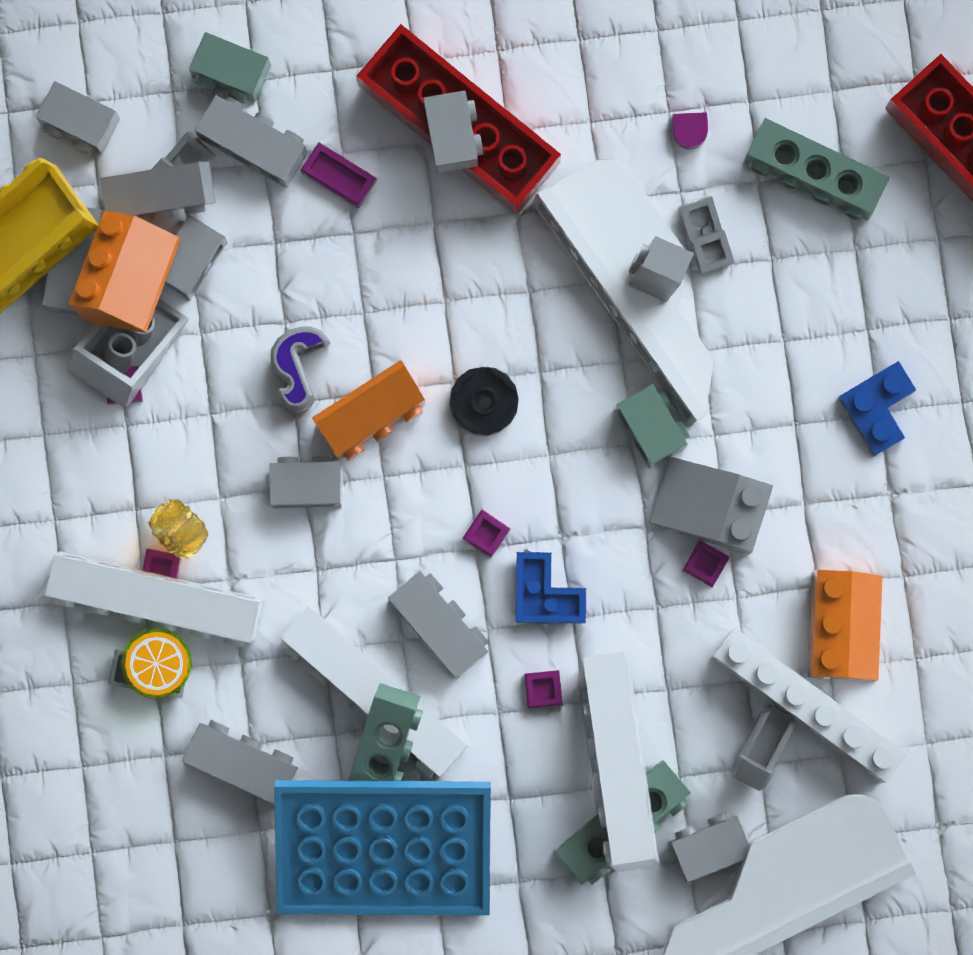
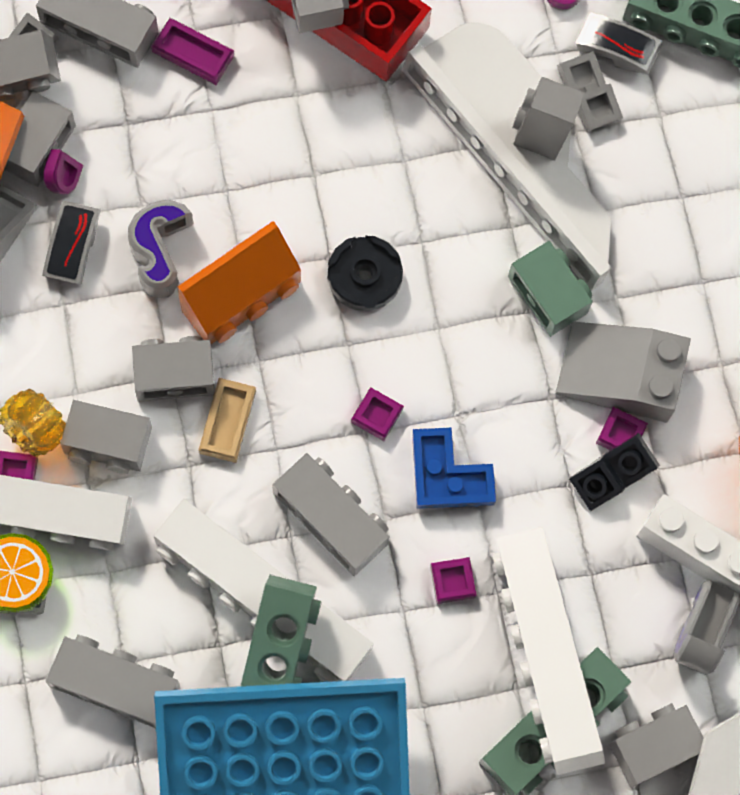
camera: 10 degrees left, 10 degrees down
none -> black slope [42,201,101,284]
none -> magenta tile [44,149,84,194]
none -> light grey brick [60,399,152,474]
none -> tan tile [198,378,256,463]
none -> black slope [569,433,660,511]
none -> slope [576,13,663,75]

